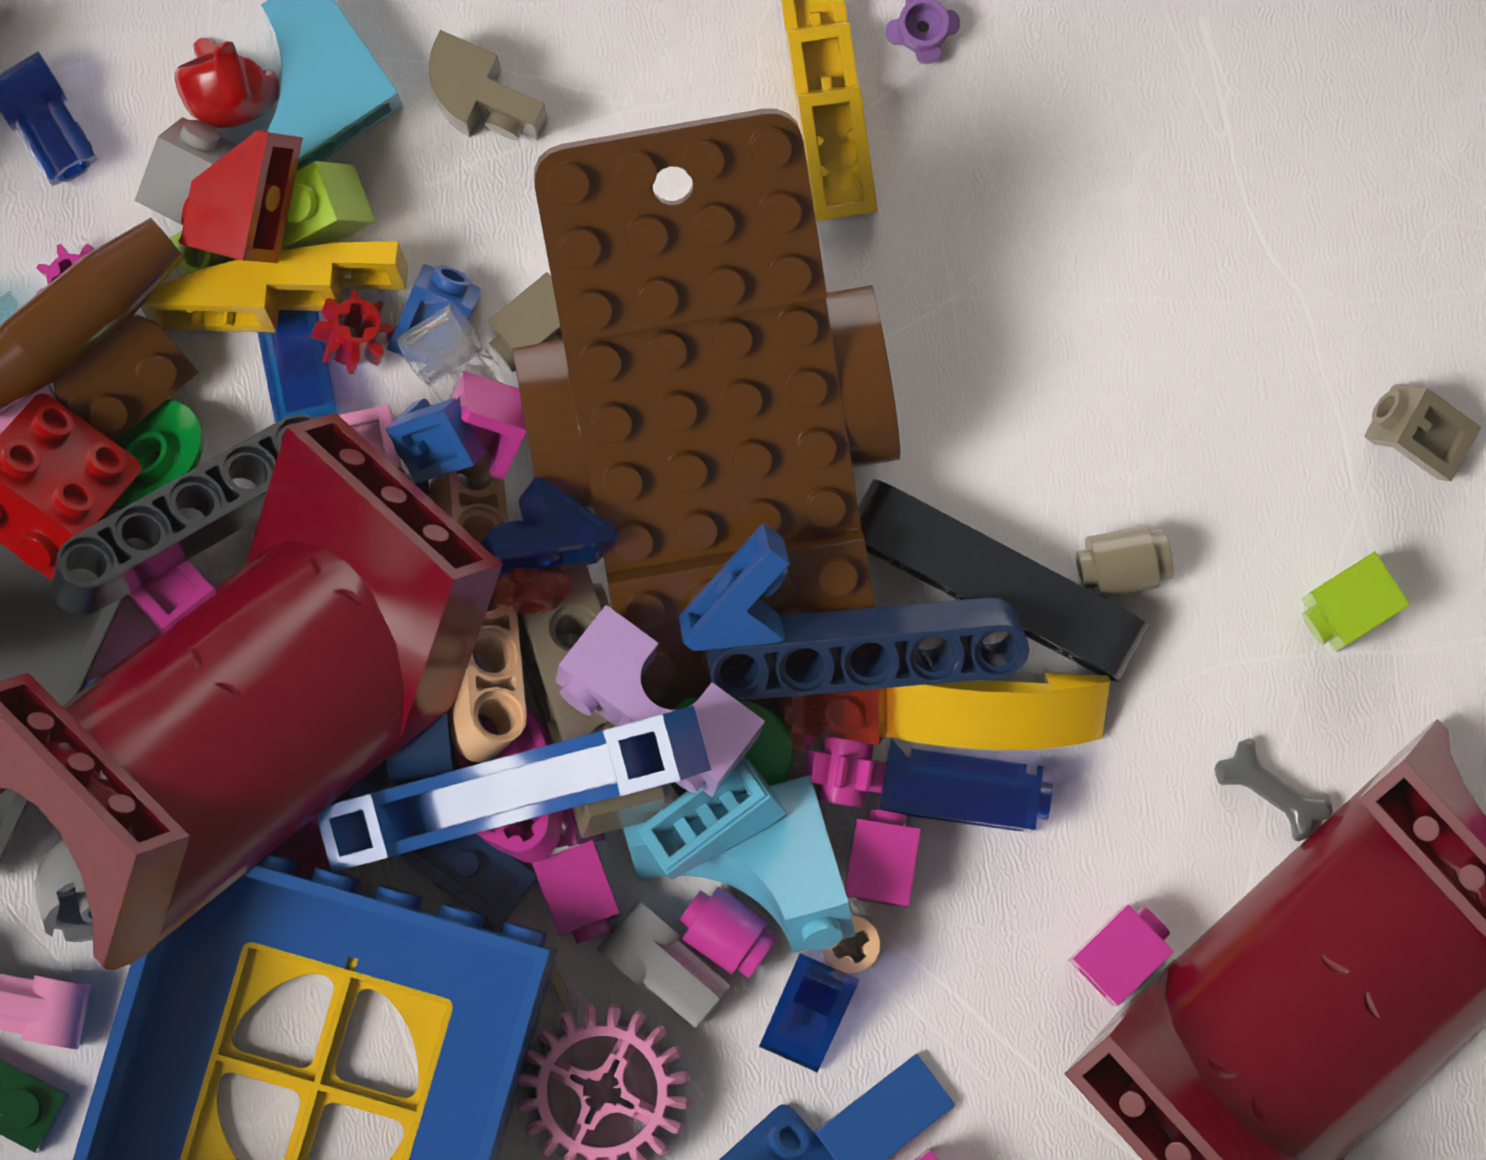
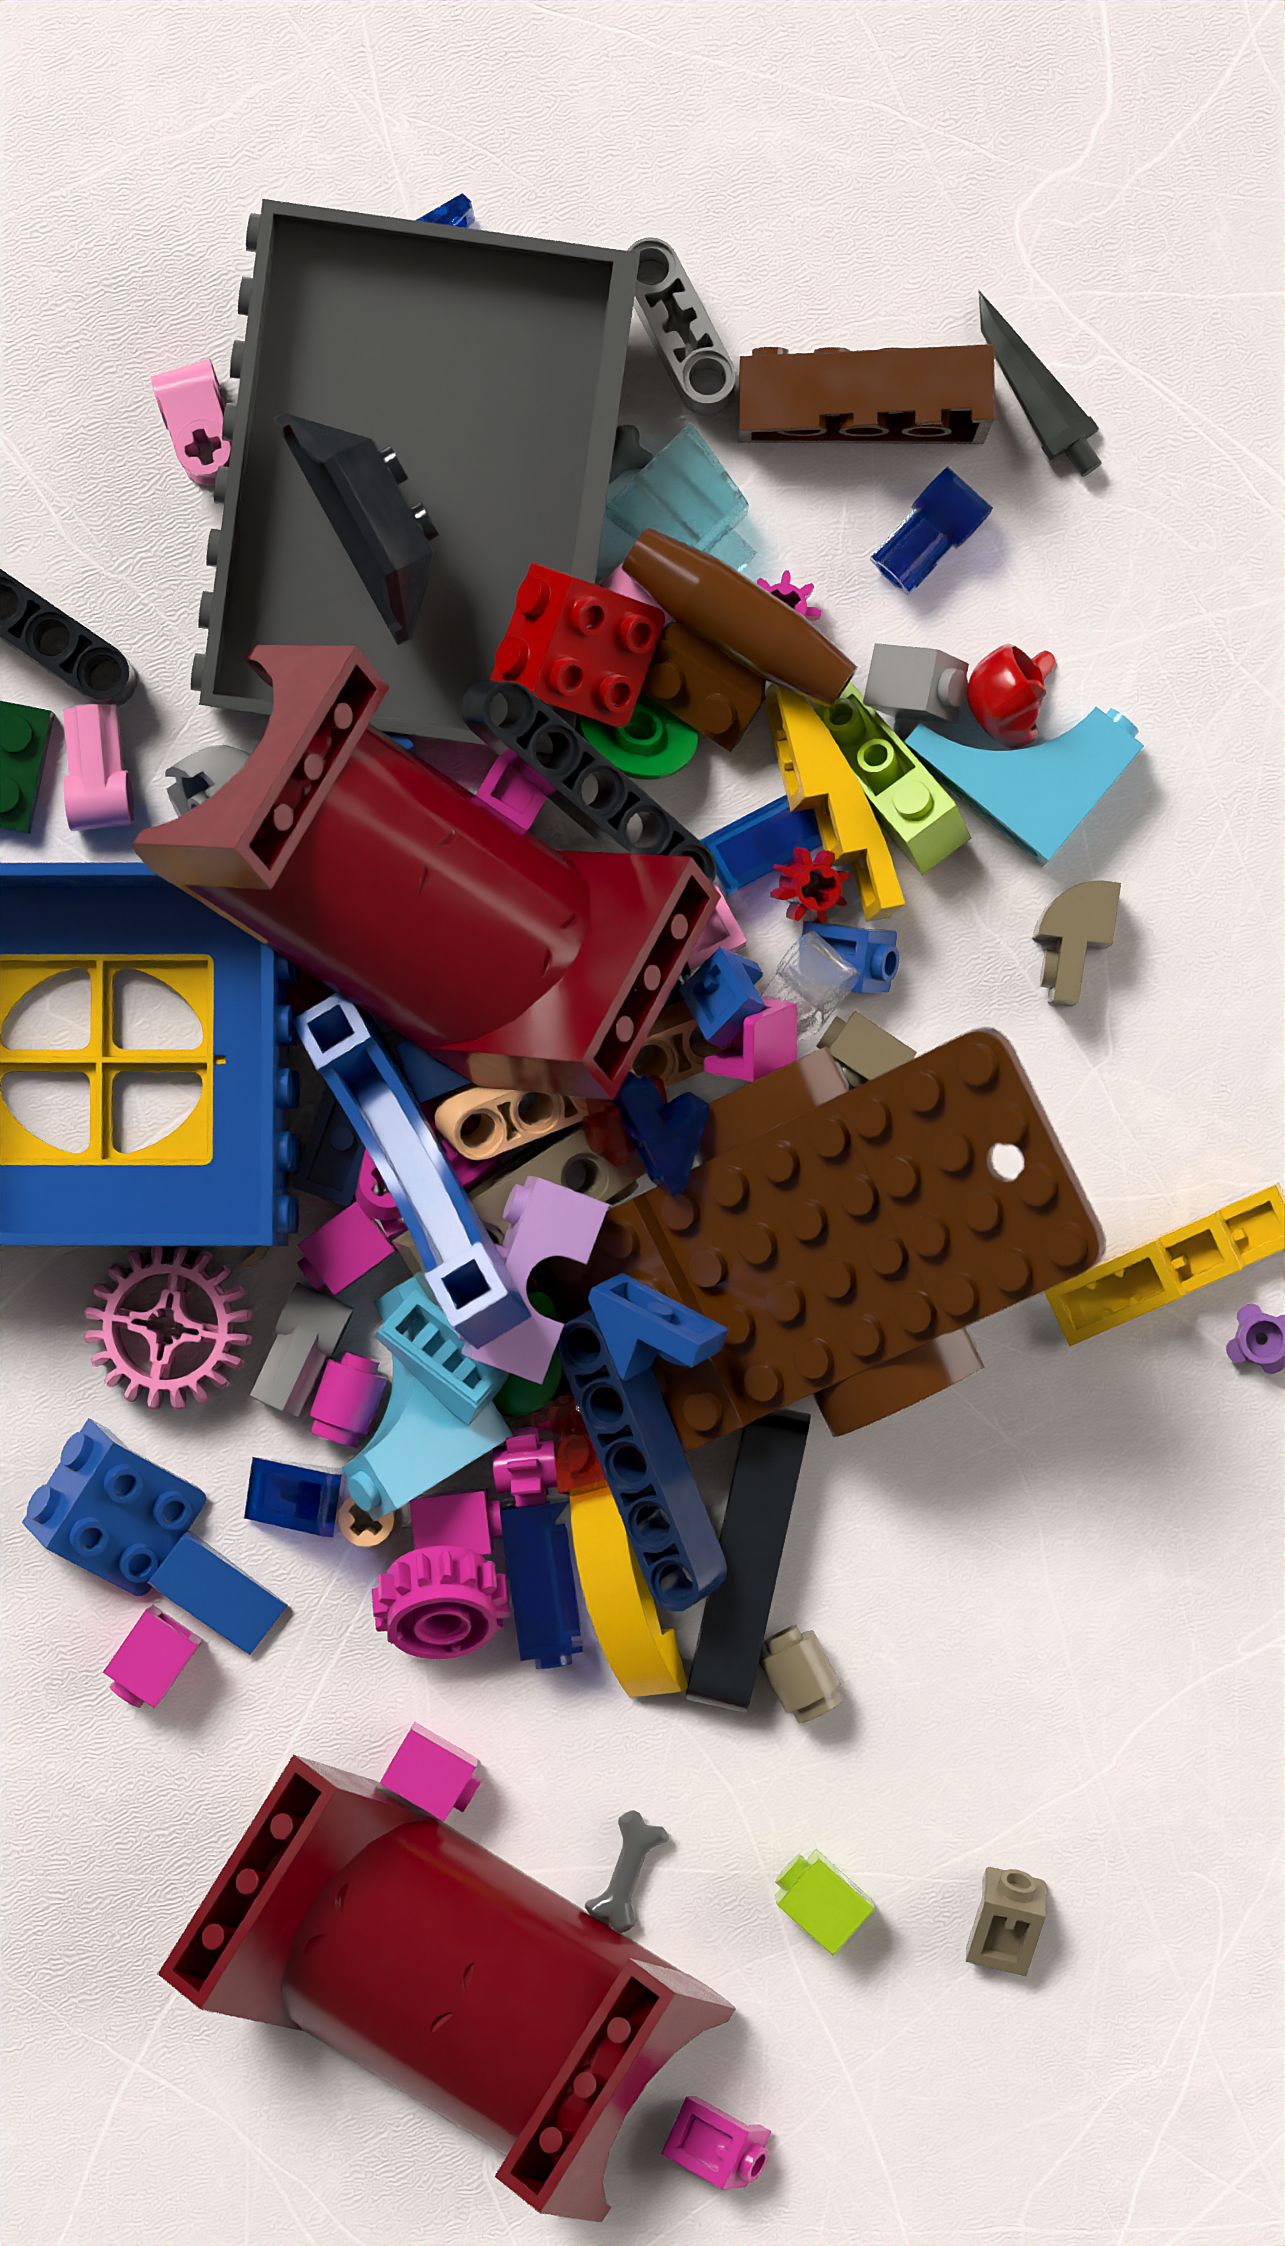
camera: 75 degrees right, 5 degrees up
red slope [179,130,303,263] -> none
none -> dark pink gear [372,1545,510,1659]

